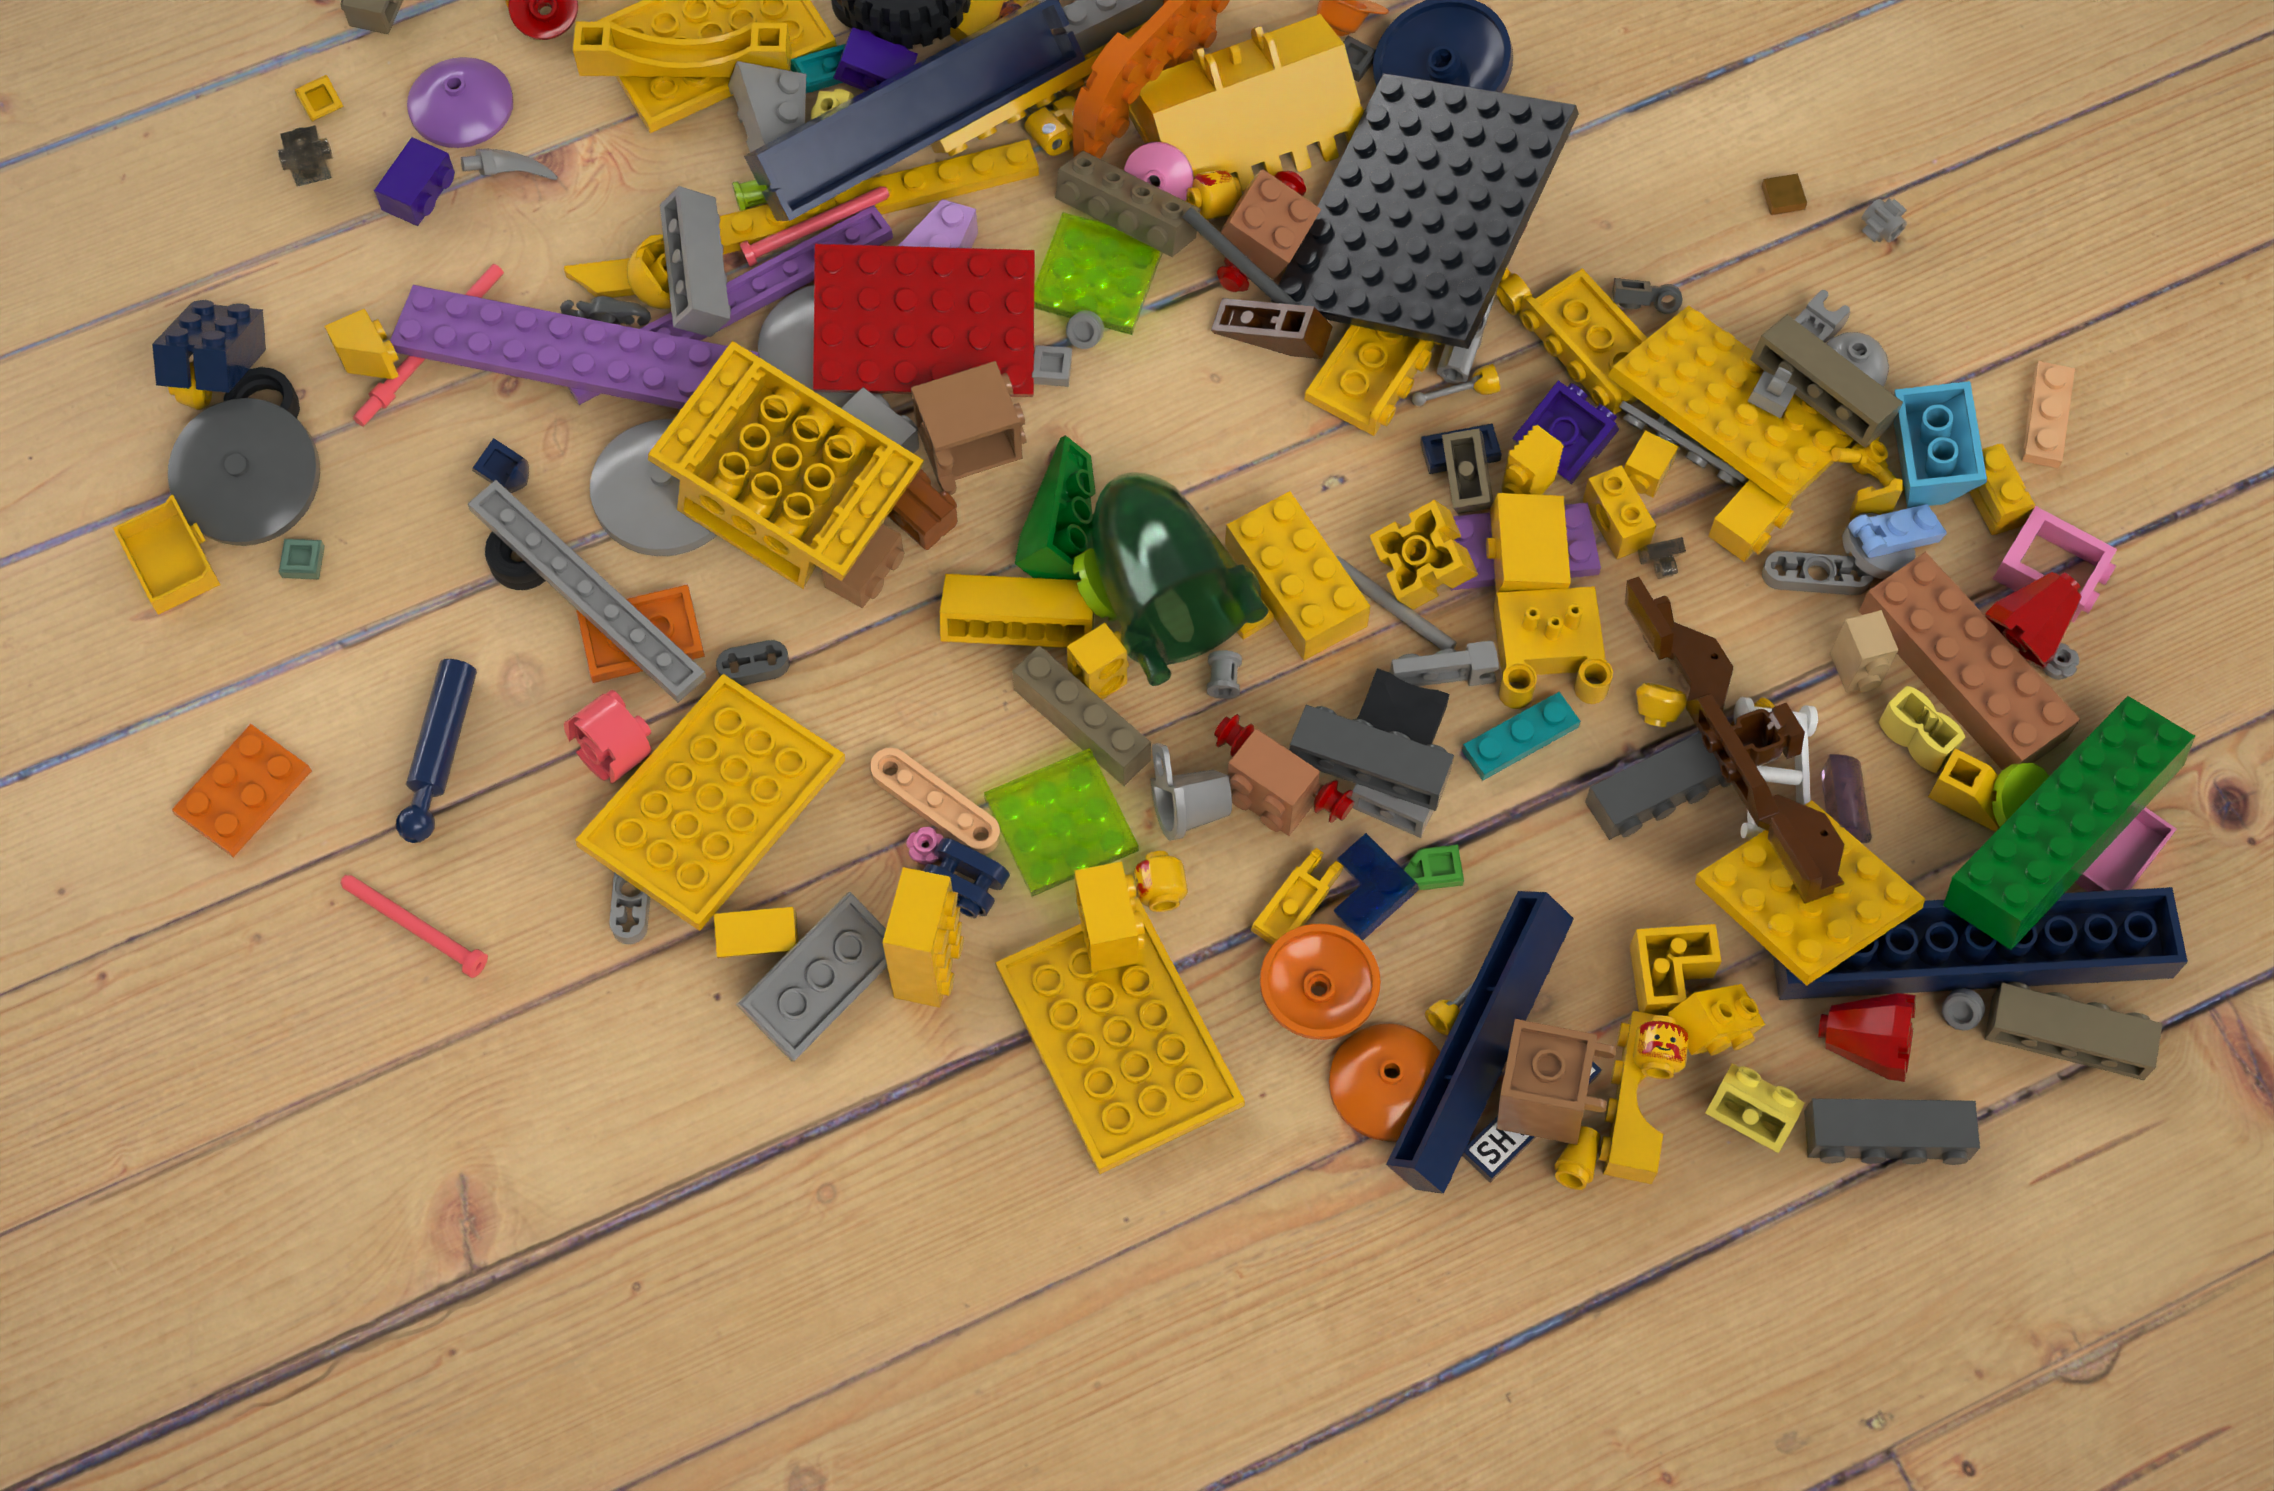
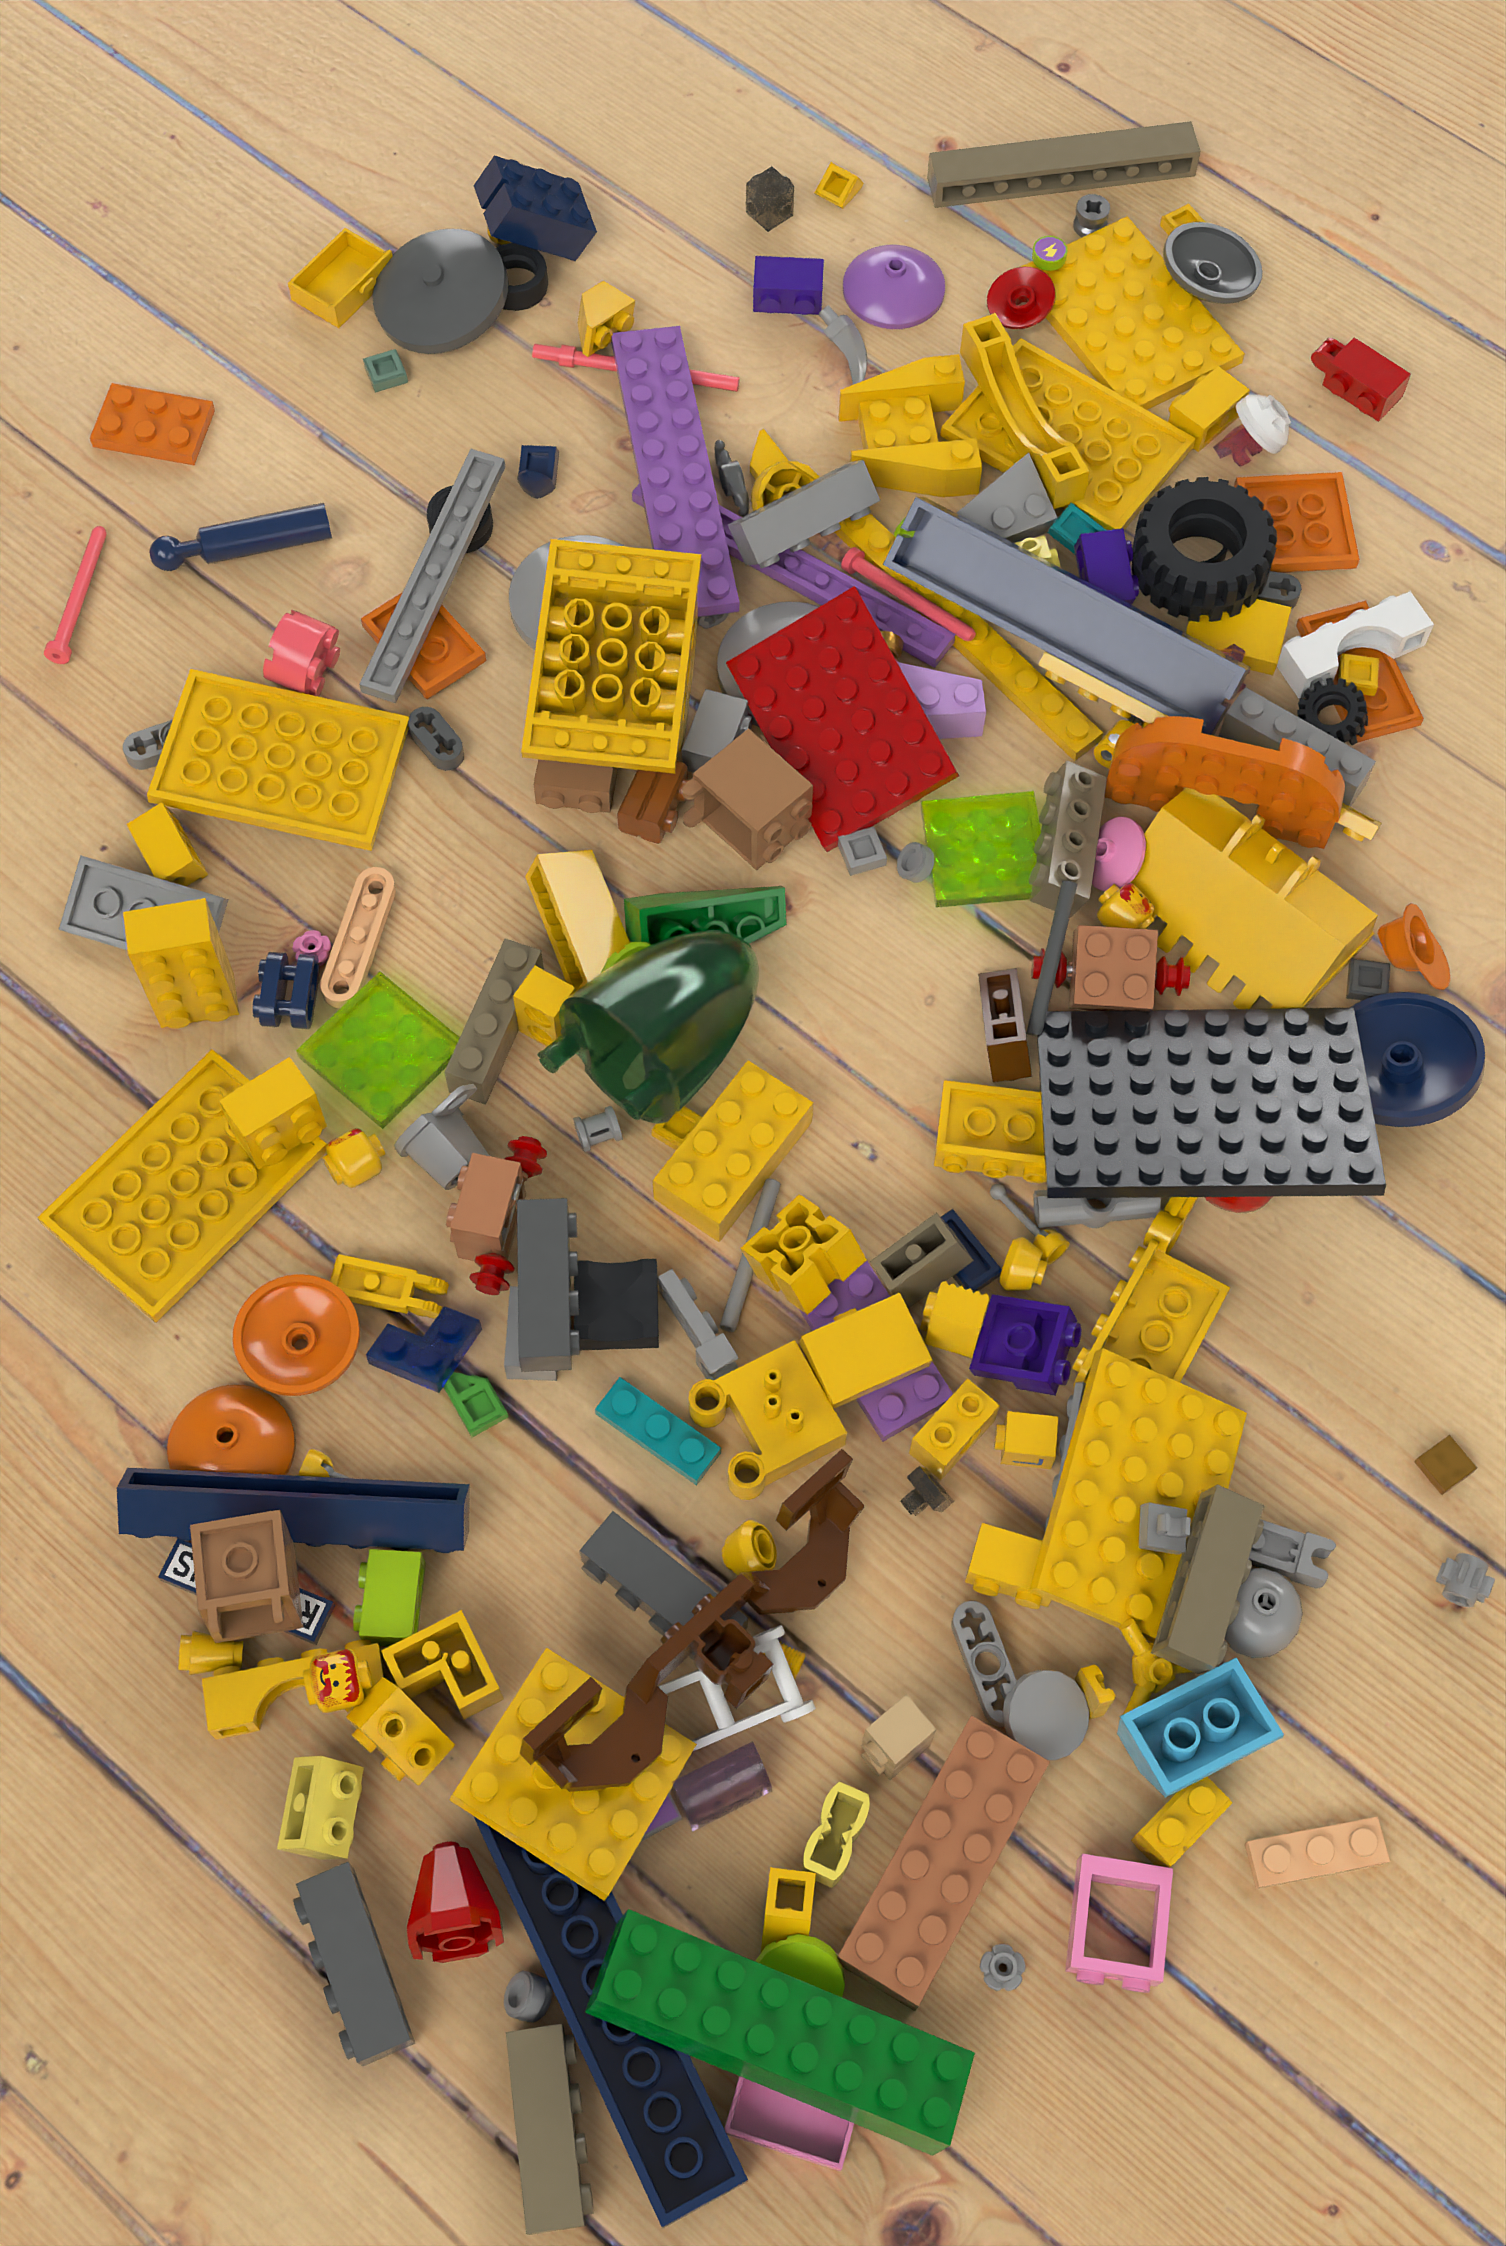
camera: 65 degrees right, 0 degrees up
dark grey plate [1612,278,1683,314] -> none
light blue plate [1848,504,1947,558] -> none
red cone [1985,572,2082,670] -> none
none -> lime brick [353,1549,426,1647]
none -> yellow wedge [838,354,982,498]
none -> yellow cone [999,1237,1048,1291]

